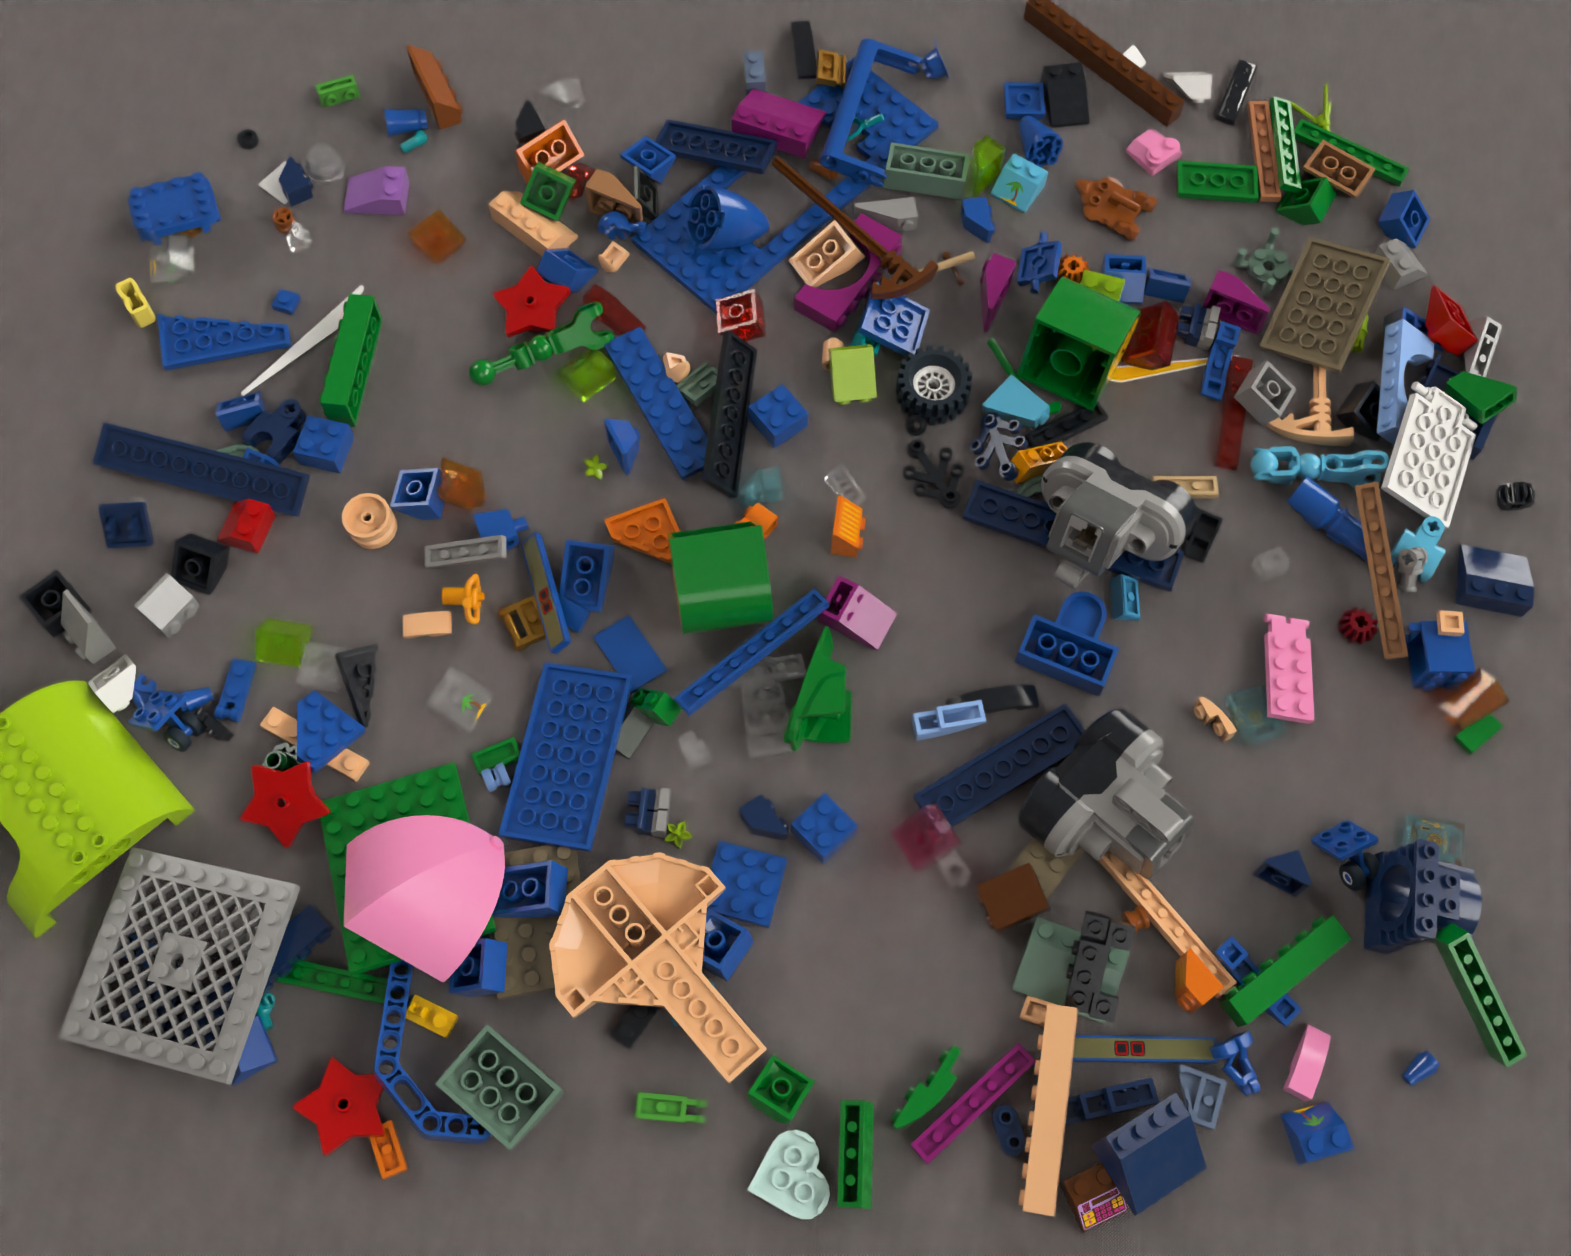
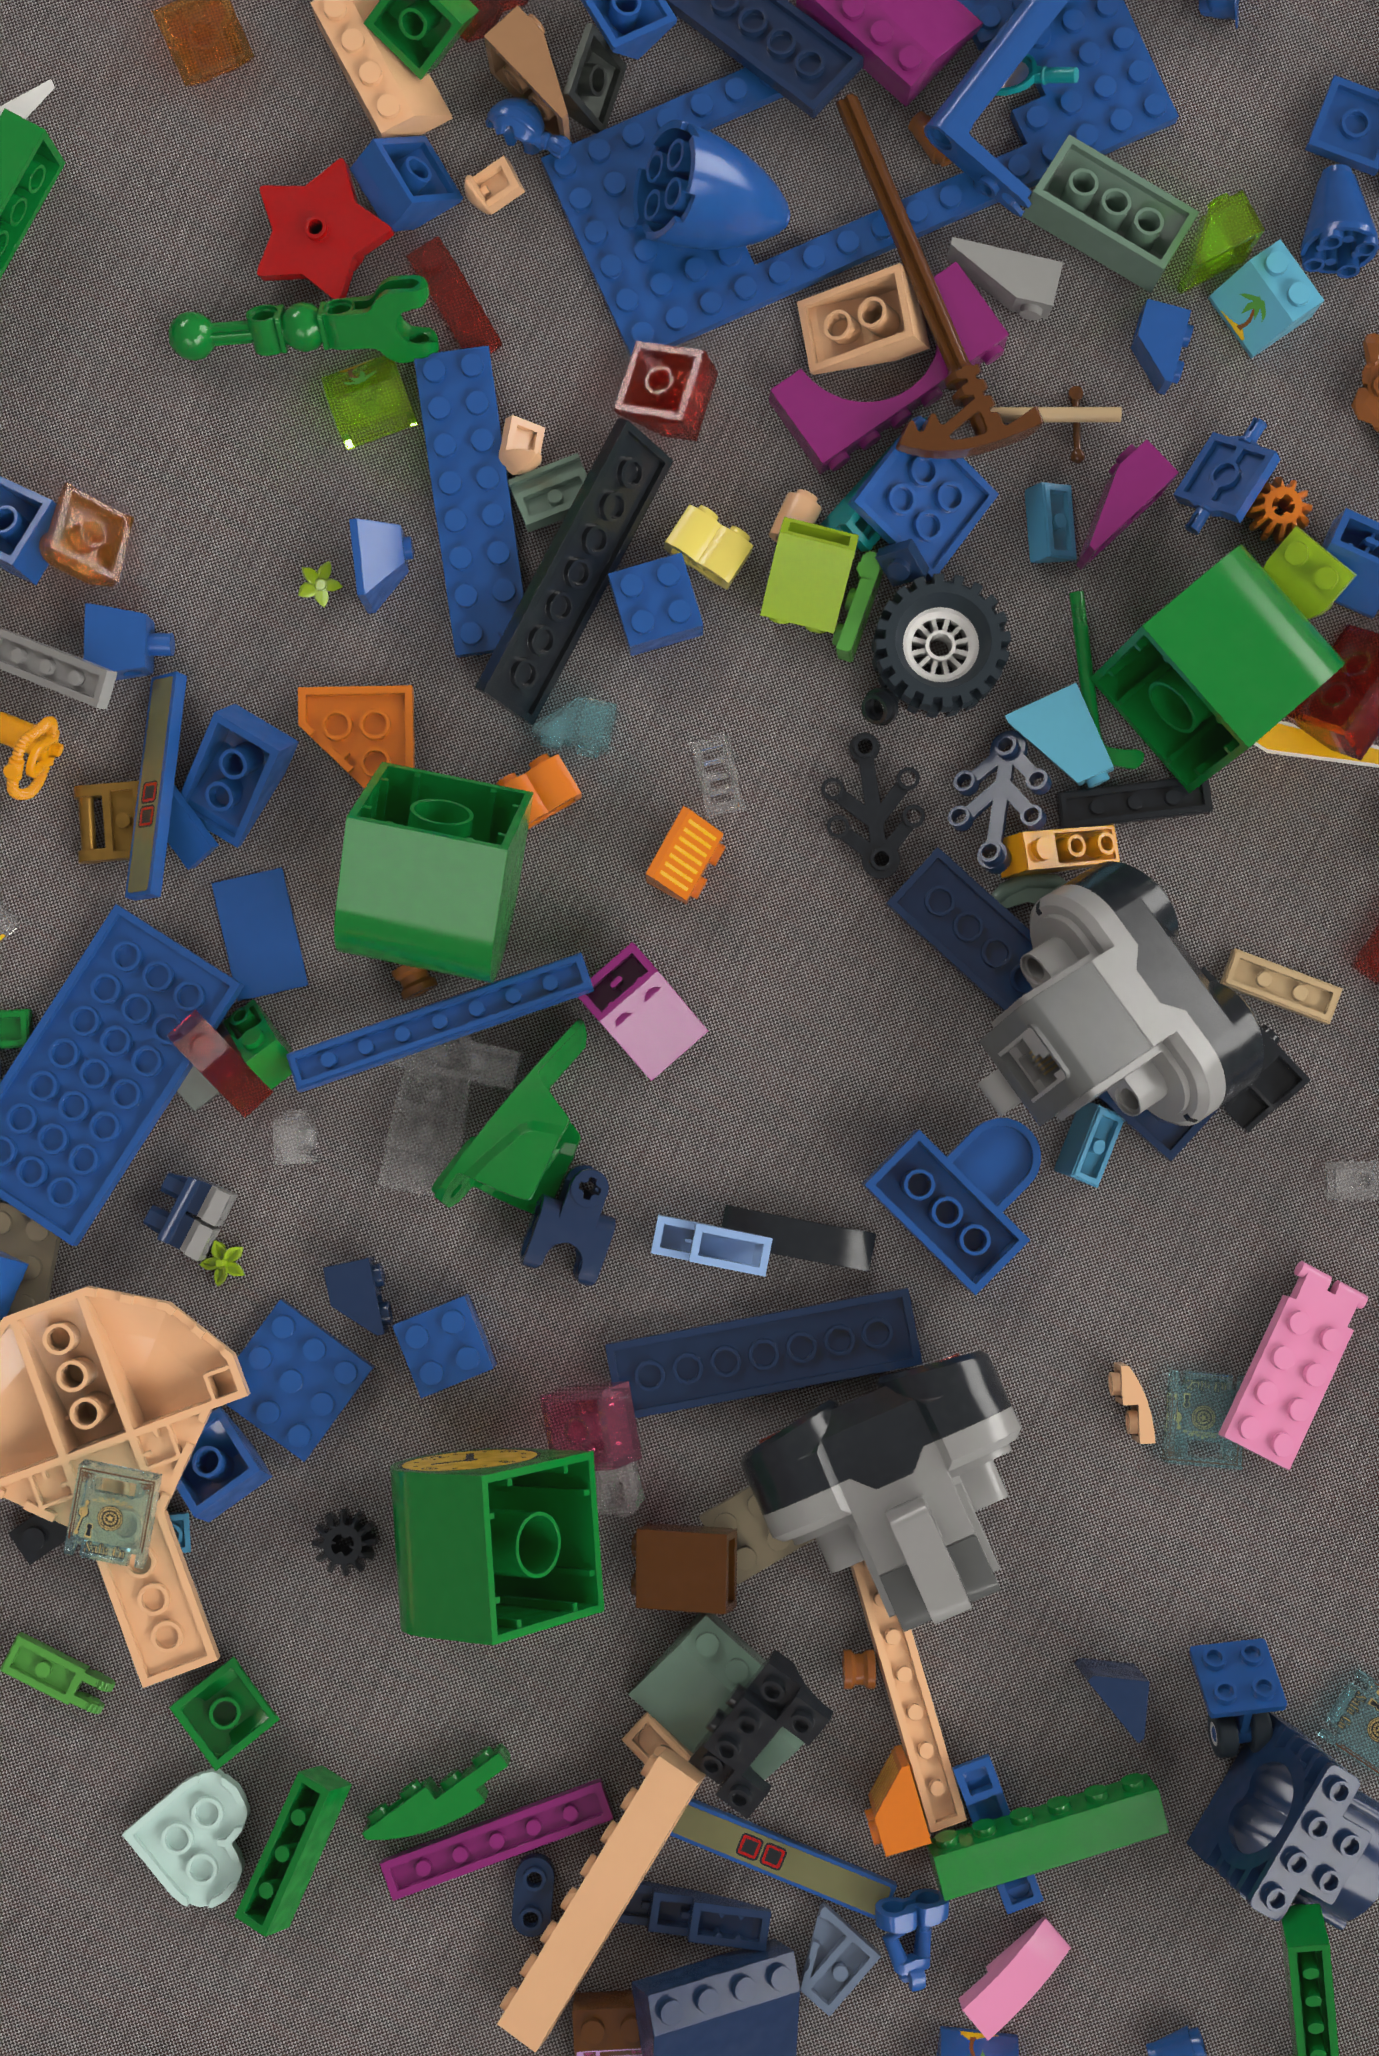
camera: 20 degrees right, 20 degrees up
none -> clear light blue container [64,1459,162,1569]
none -> clear red slope [167,1009,273,1118]
none -> black gear [312,1507,379,1576]
none -> green brick [390,1448,604,1646]
none -> dark orange wheel [391,965,439,1001]
none -> dark blue piece [519,1164,616,1286]
none -> light yellow brick [664,504,753,590]
none -> bright green hinge [832,550,883,663]
none -> dark blue plate [875,539,929,587]
none -> dark azure slope [1025,482,1077,563]

